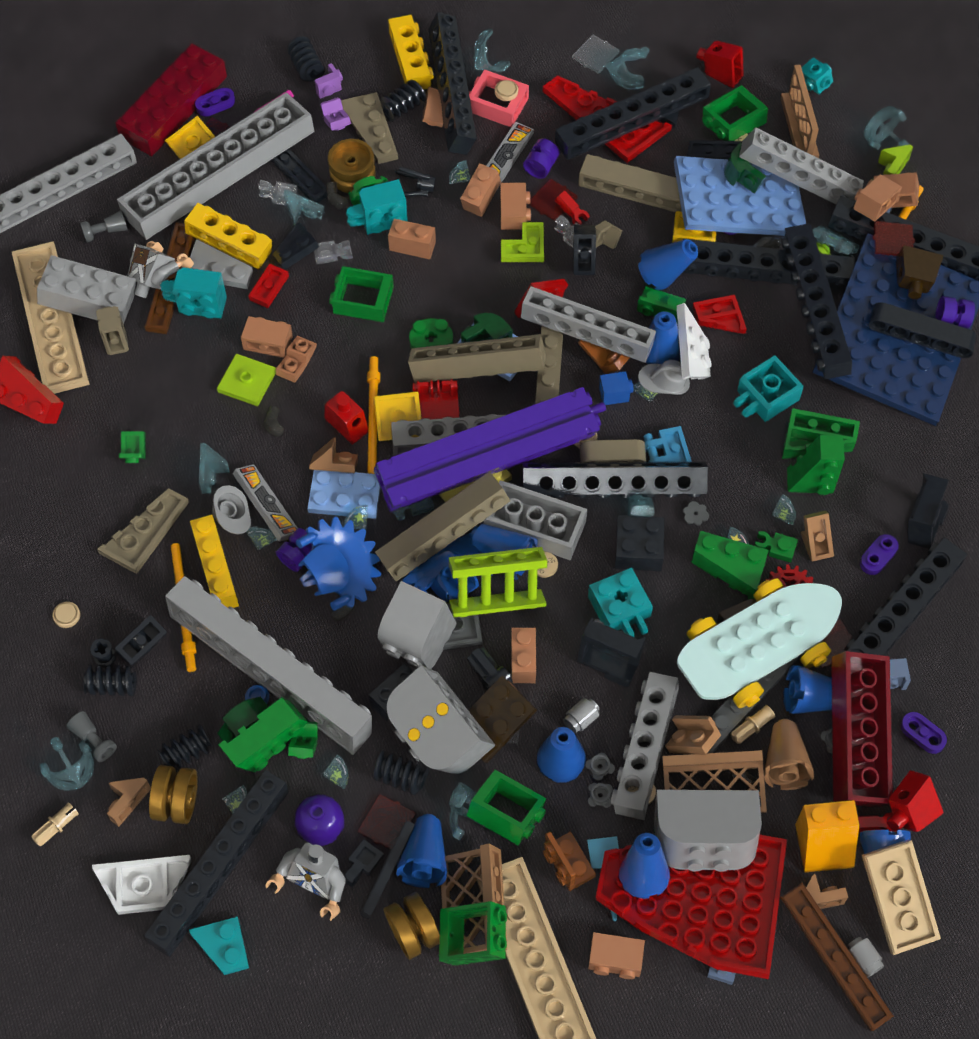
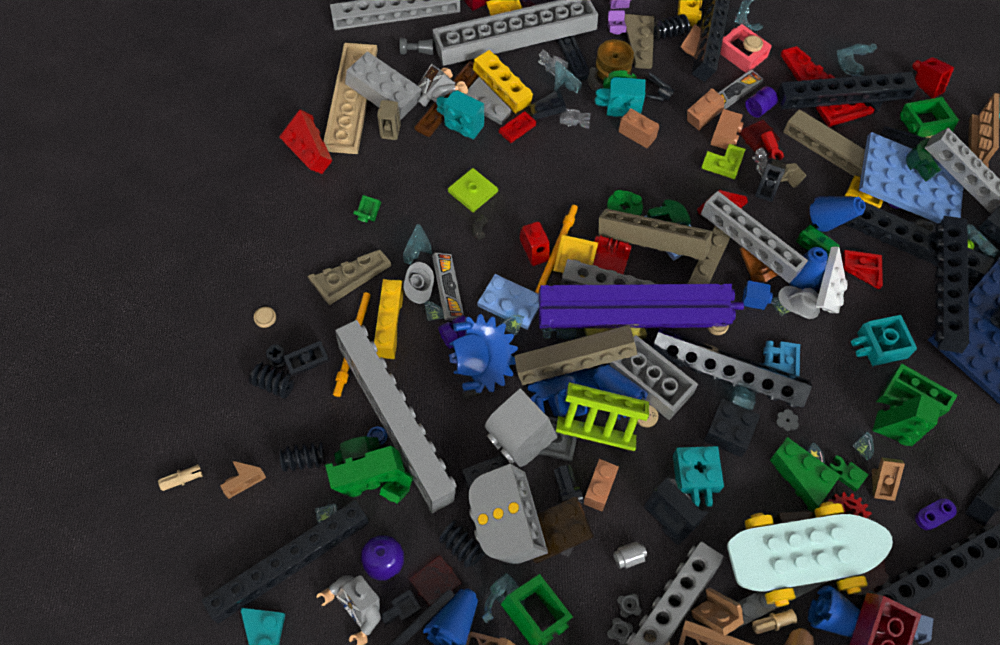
camera: 20 degrees right, 0 degrees up
clear light blue helmet [40,737,94,791] -> none
dark grey piece [67,711,117,762] -> none
white wing [92,855,191,915] -> none
pearl gold wheel [149,765,198,824] -> none
nougat brick [241,316,293,358] -> none
nougat slope [276,336,317,383] -> none
medium nougat slope [309,437,358,473] -> none
clear light blue tile [323,755,348,789] -> none
green window [329,266,394,322] -> none
clear light blue tile [449,160,470,184] -> none
blue cone [537,727,586,783] -> none
clear piece [572,35,619,74] -> none
dark tan beam [580,439,646,462] -> none

